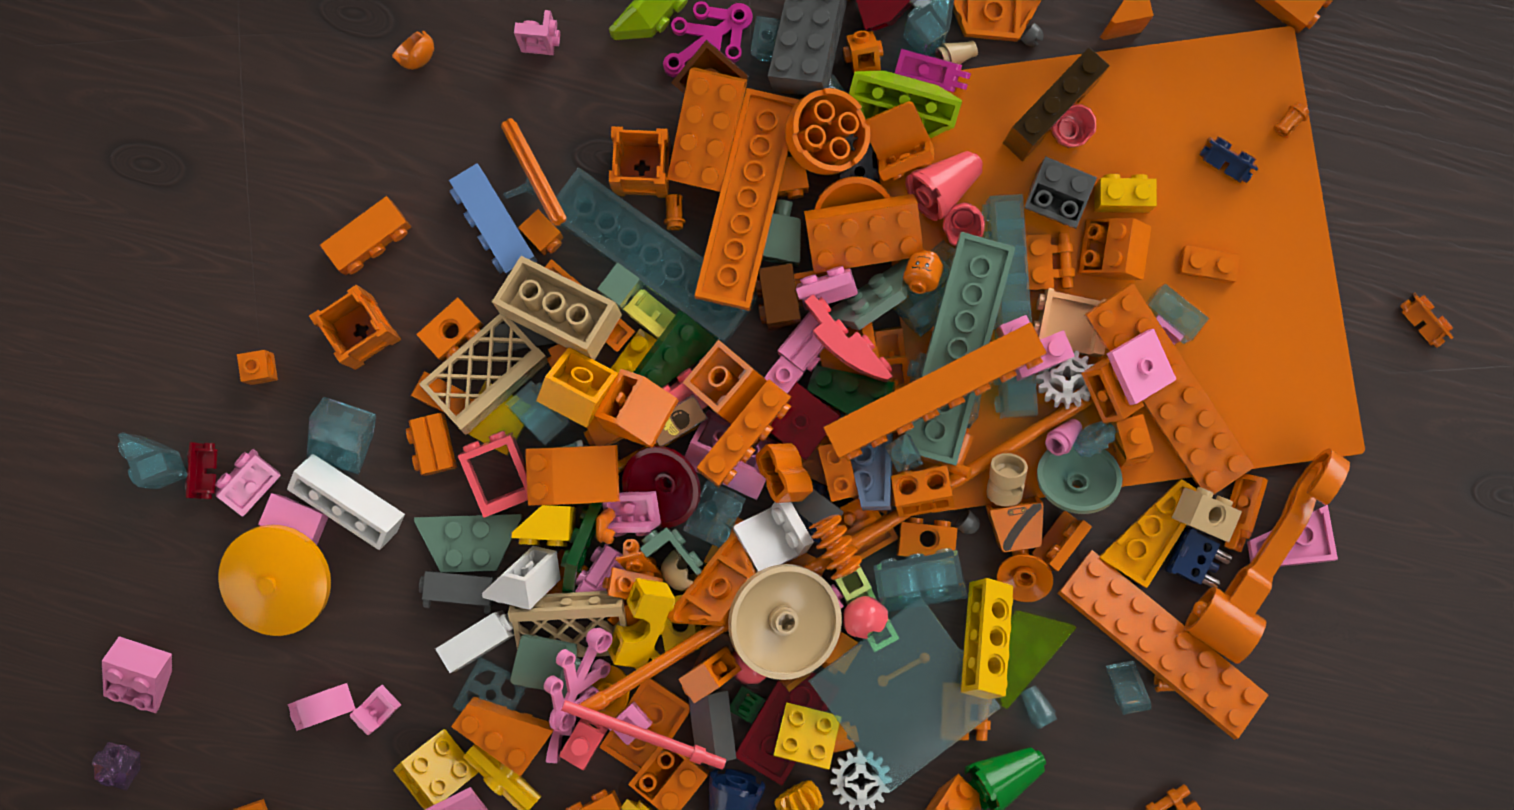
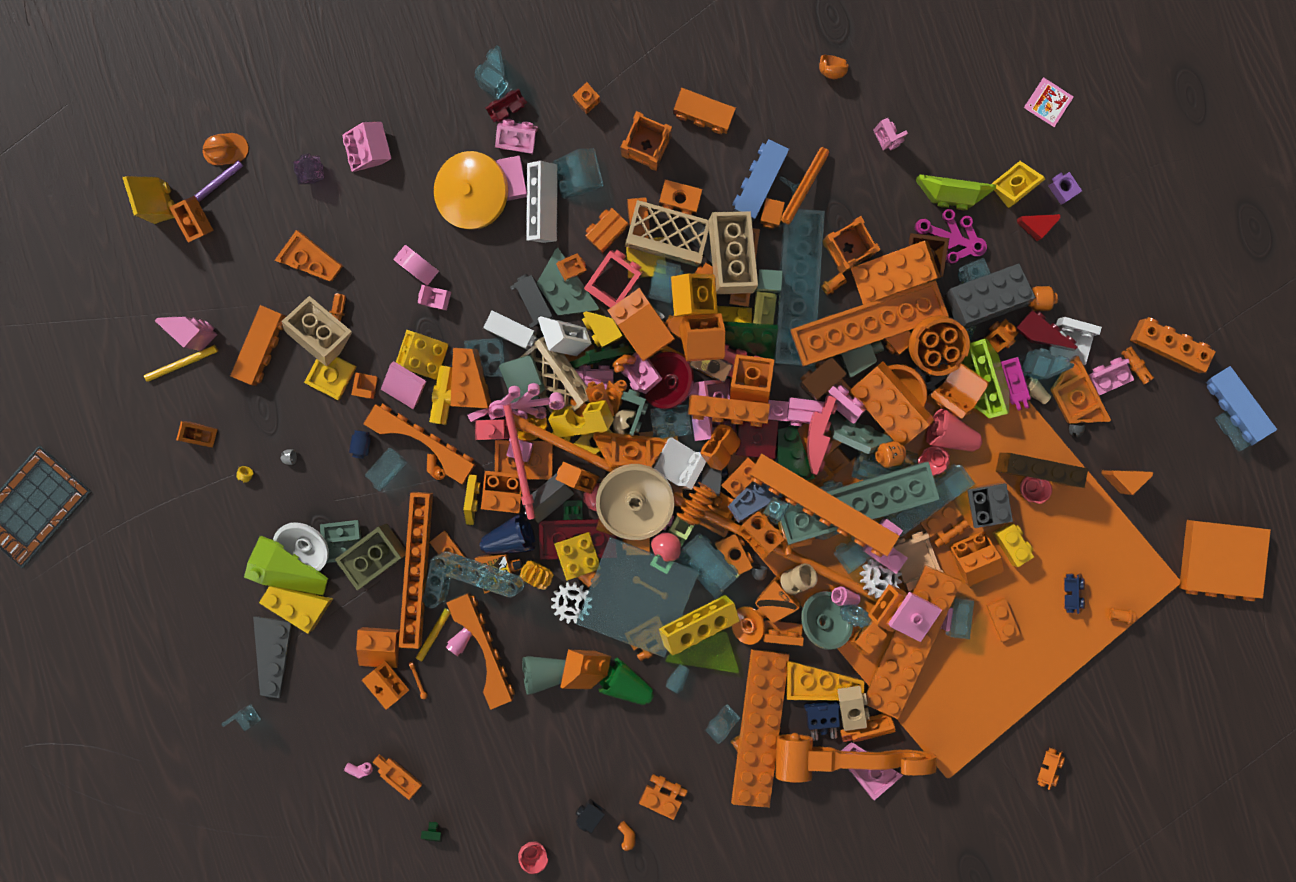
camera: 60 degrees right, 5 degrees up
none -> orange bracket [556,253,586,281]

